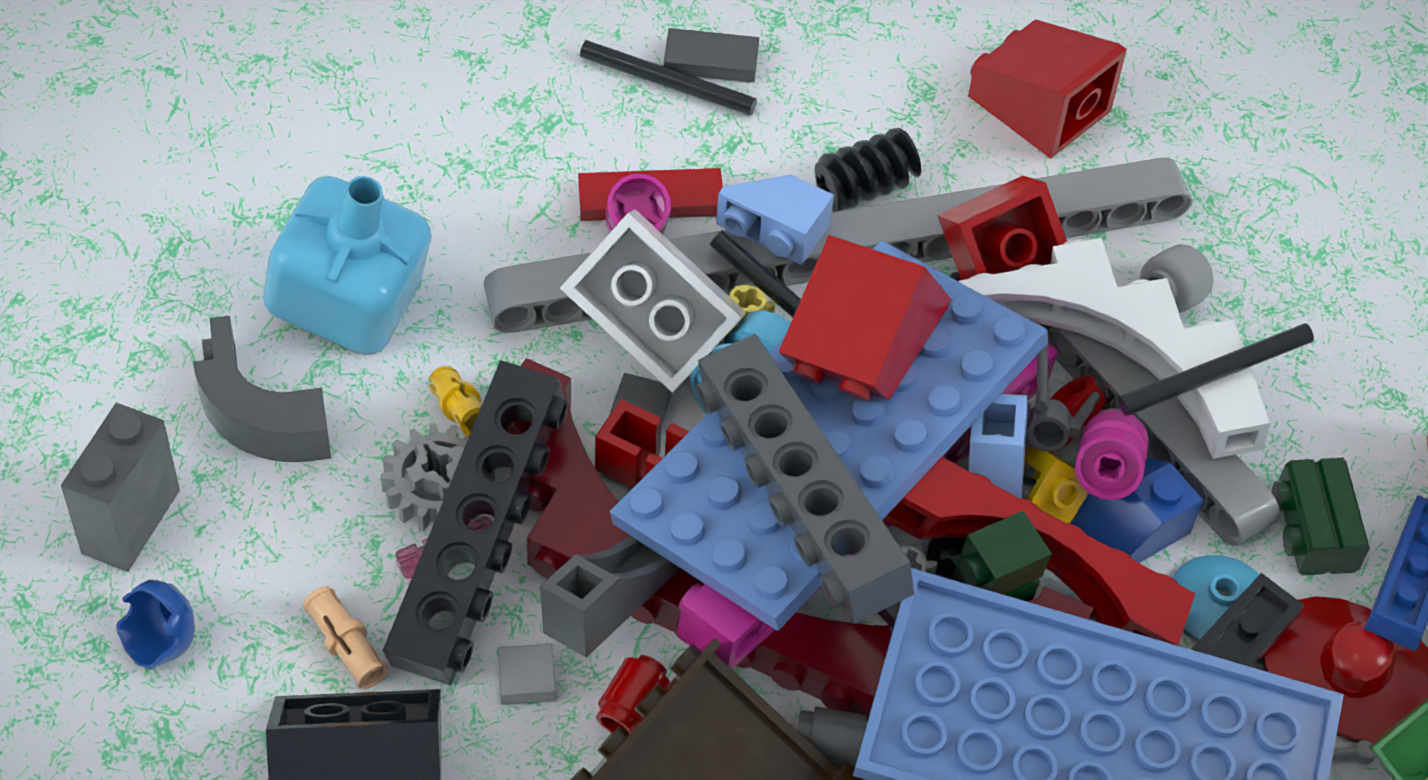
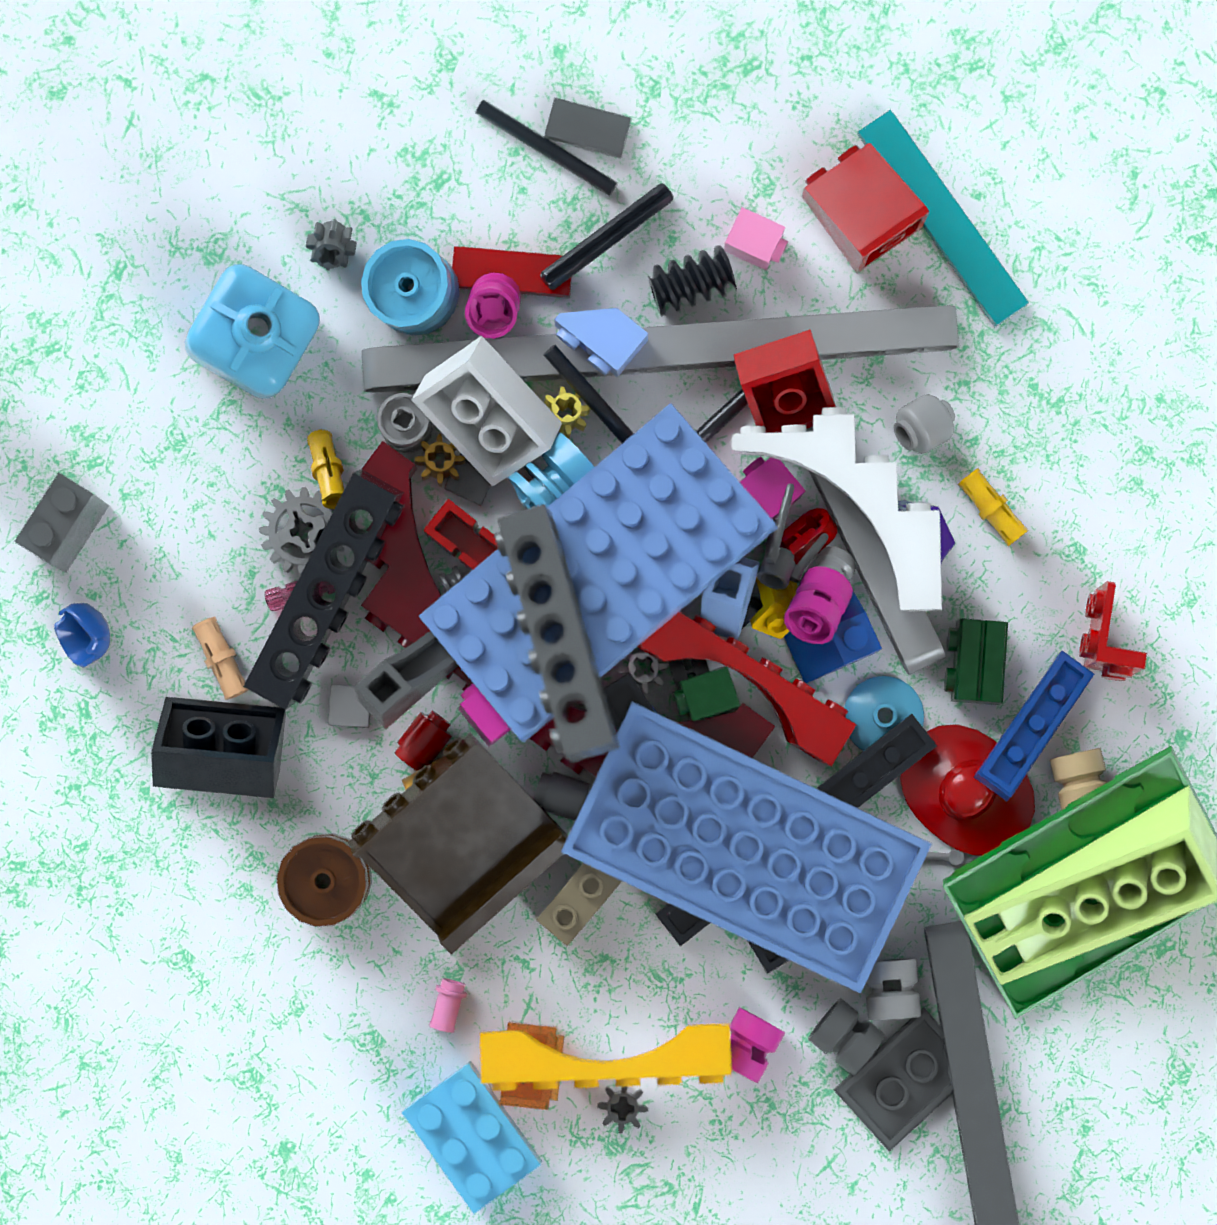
camera: 15 degrees right, 30 degrees up
dark grey arch [193,316,331,462] -> none
red slope [779,235,951,402] -> none
black bar [1118,323,1314,416] -> none
none -> dark grey gear [305,219,357,271]
none -> medium azure wheel [361,239,460,336]
none -> light grey wheel [377,393,433,453]
none -> pearl gold gear [415,434,465,487]
none -> black axle [540,183,674,290]
none -> bright pink brick [724,207,788,271]
none -> teal tile [857,109,1029,327]
none -> yellow pin [958,468,1029,546]

